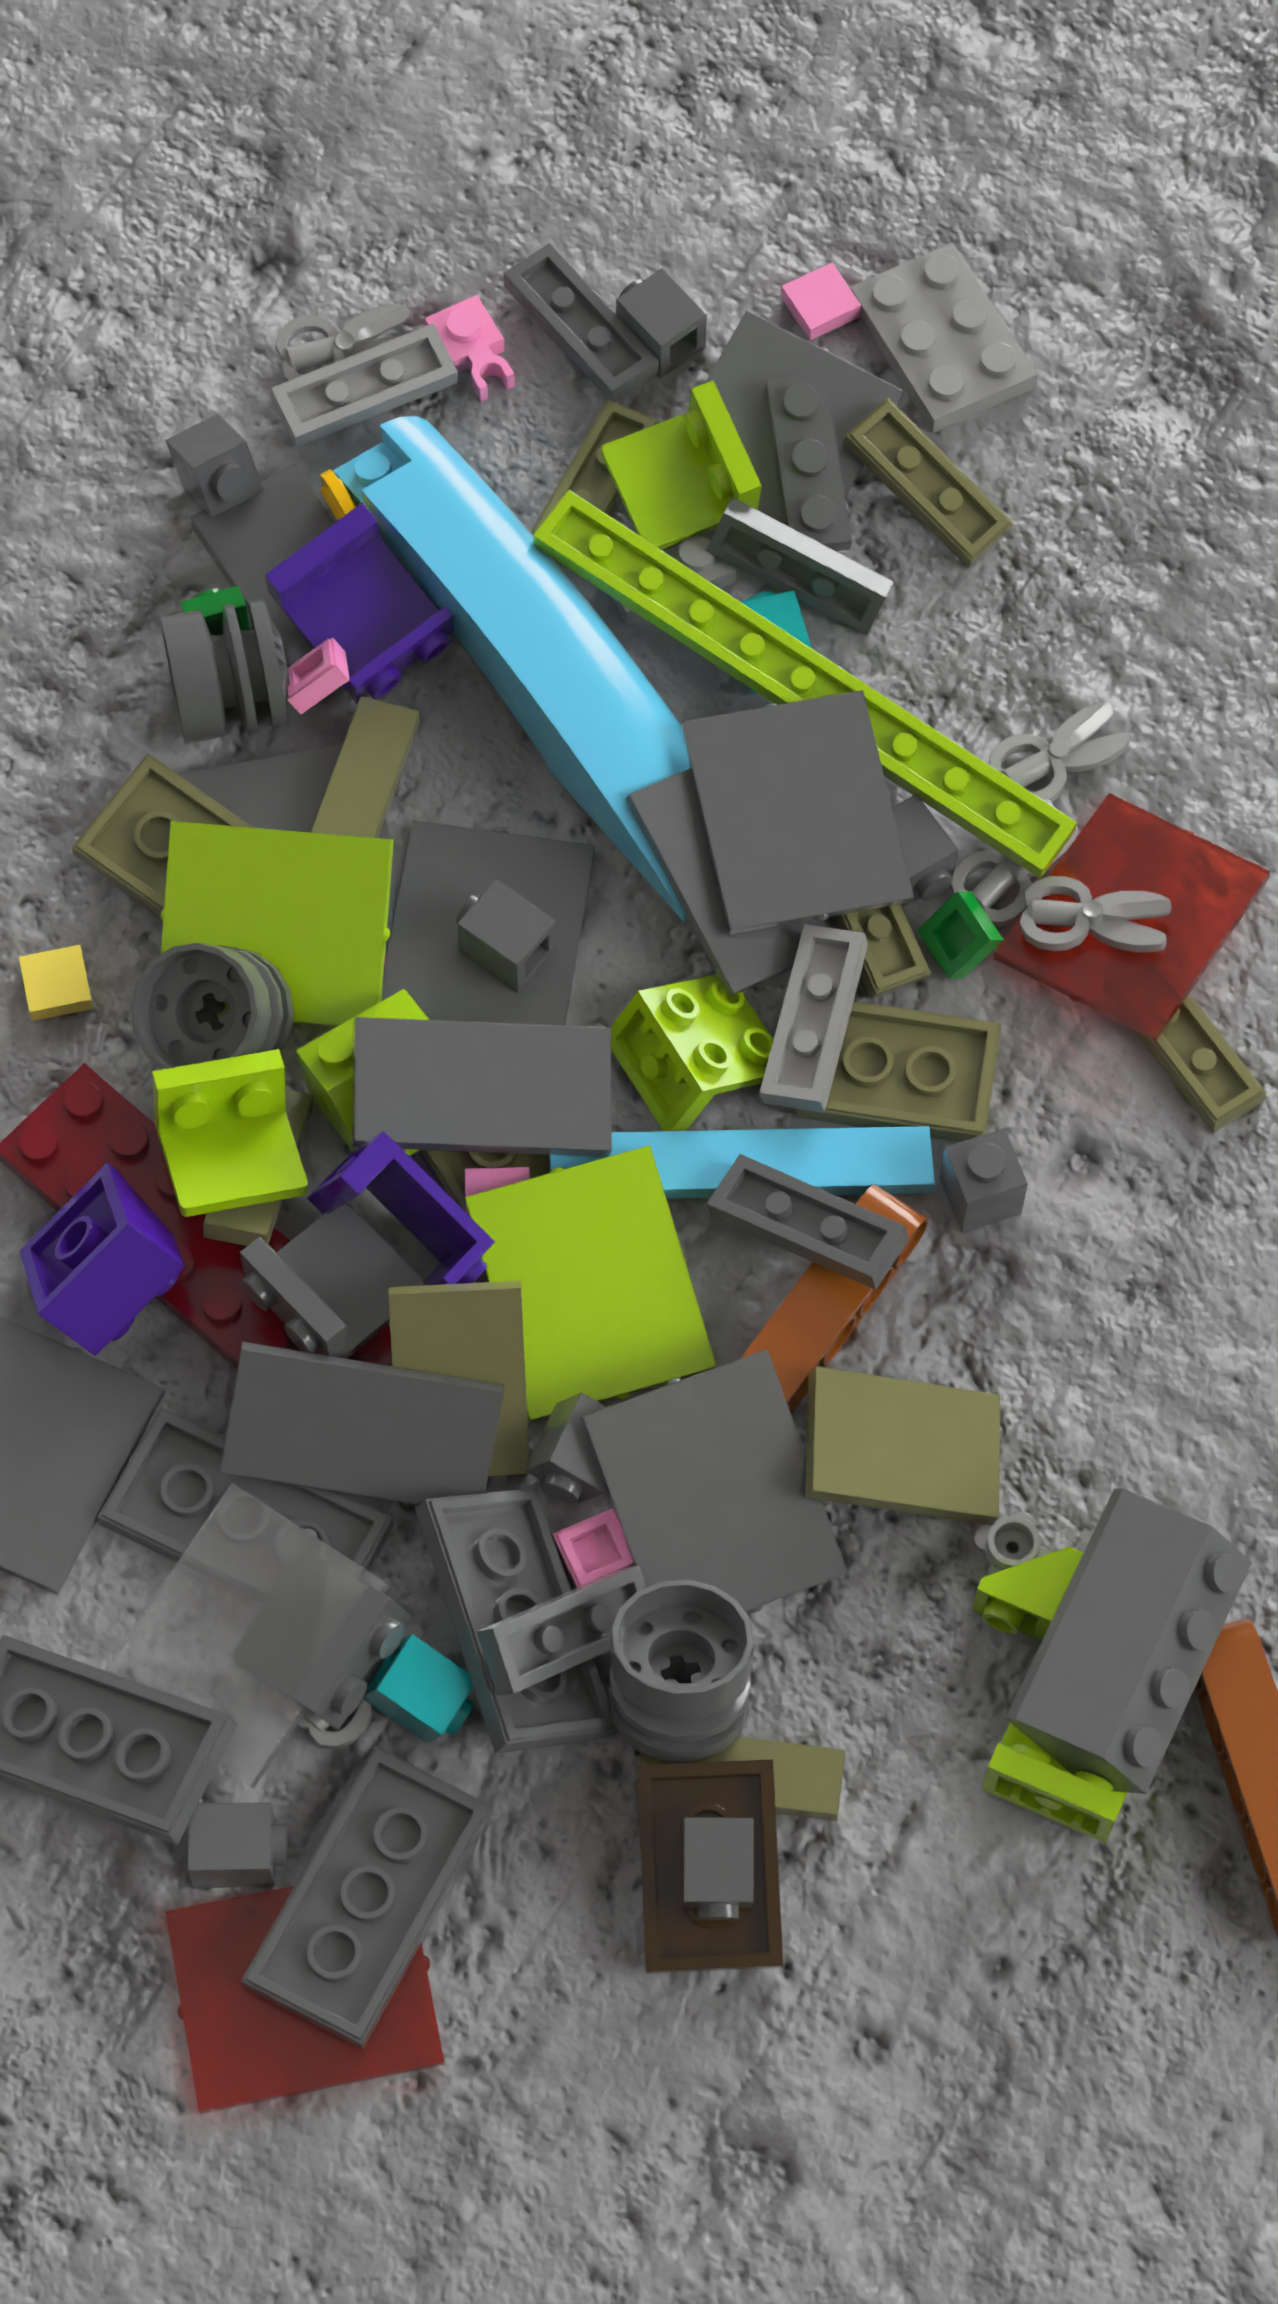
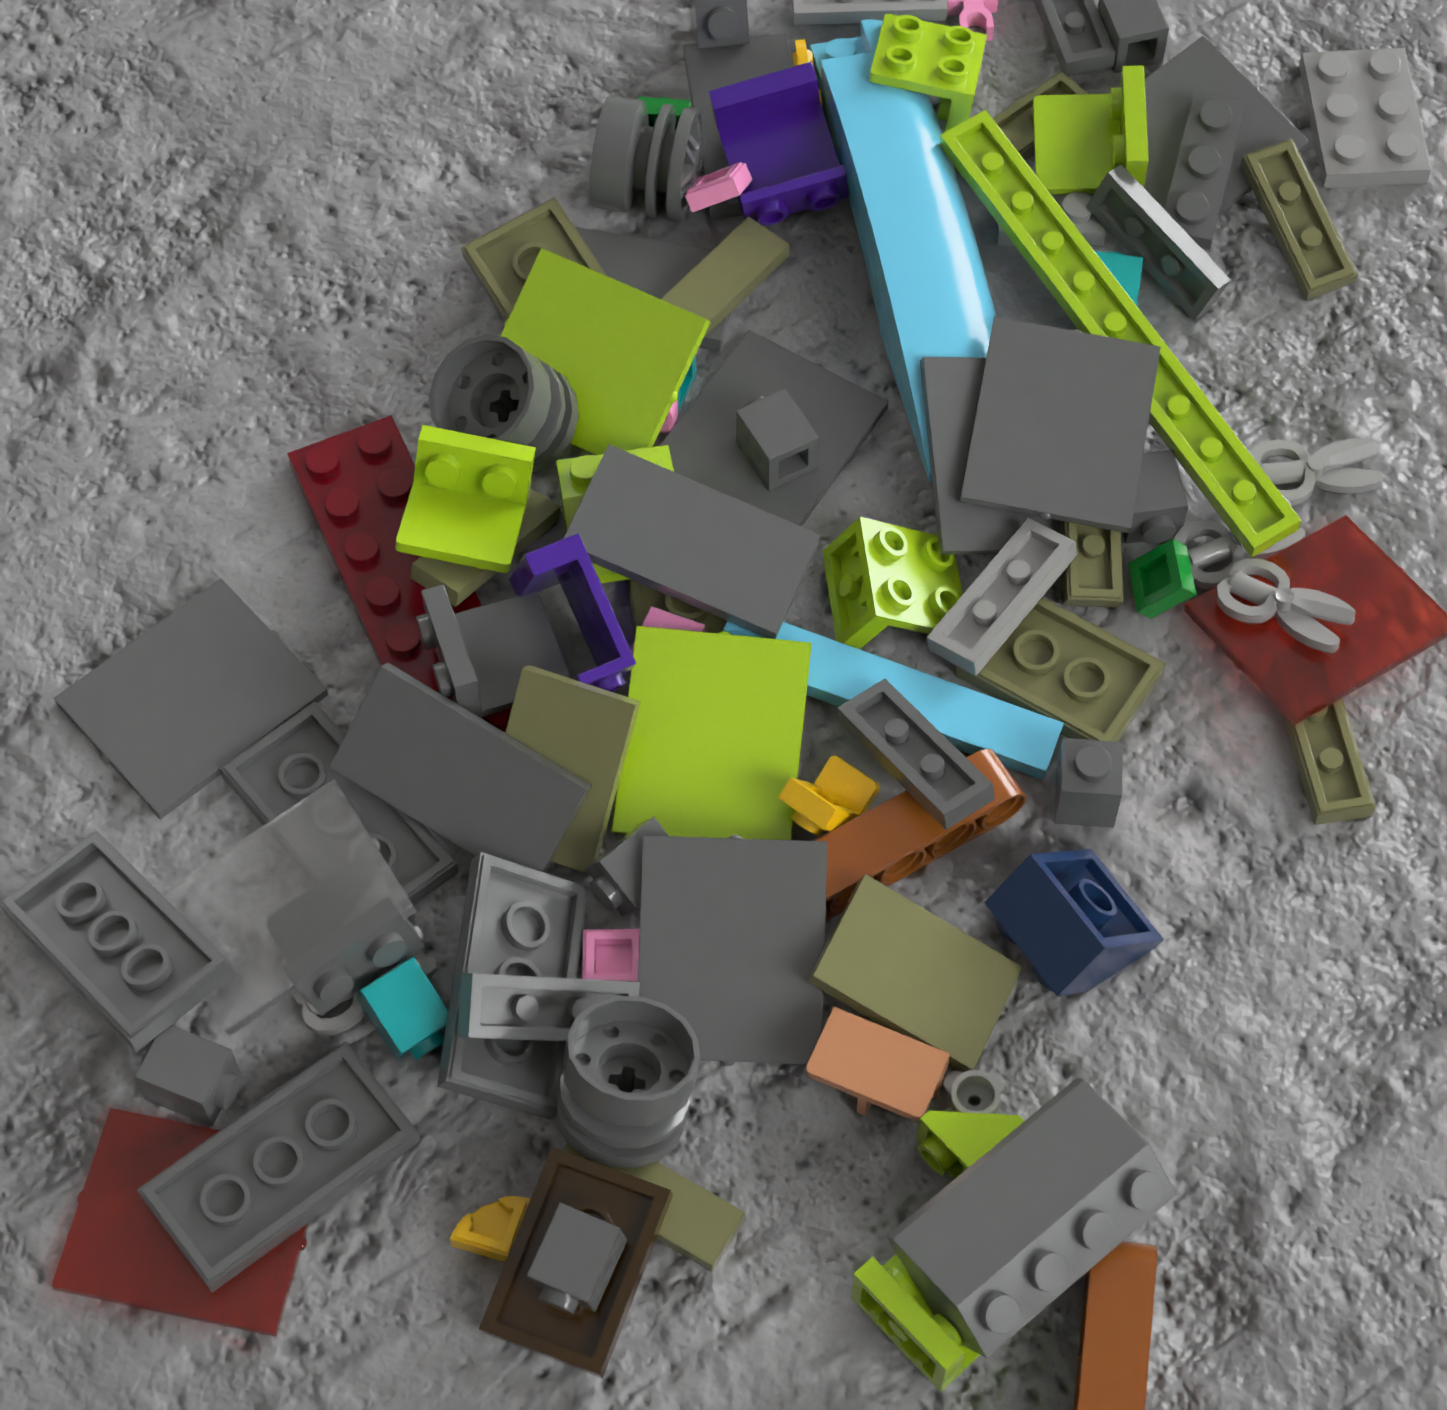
camera: 25 degrees right, 5 degrees down
light yellow tile [19,945,94,1021] -> none
dark purple slope [19,1162,185,1356] -> none
bright pink tile [781,263,862,341] -> none
none -> yellow tile [450,1196,531,1262]
none -> yellow bracket [778,756,880,836]
none -> nougat panel [806,1007,950,1122]
none -> lime bracket [869,14,987,132]
none -> dark blue slope [984,849,1164,996]

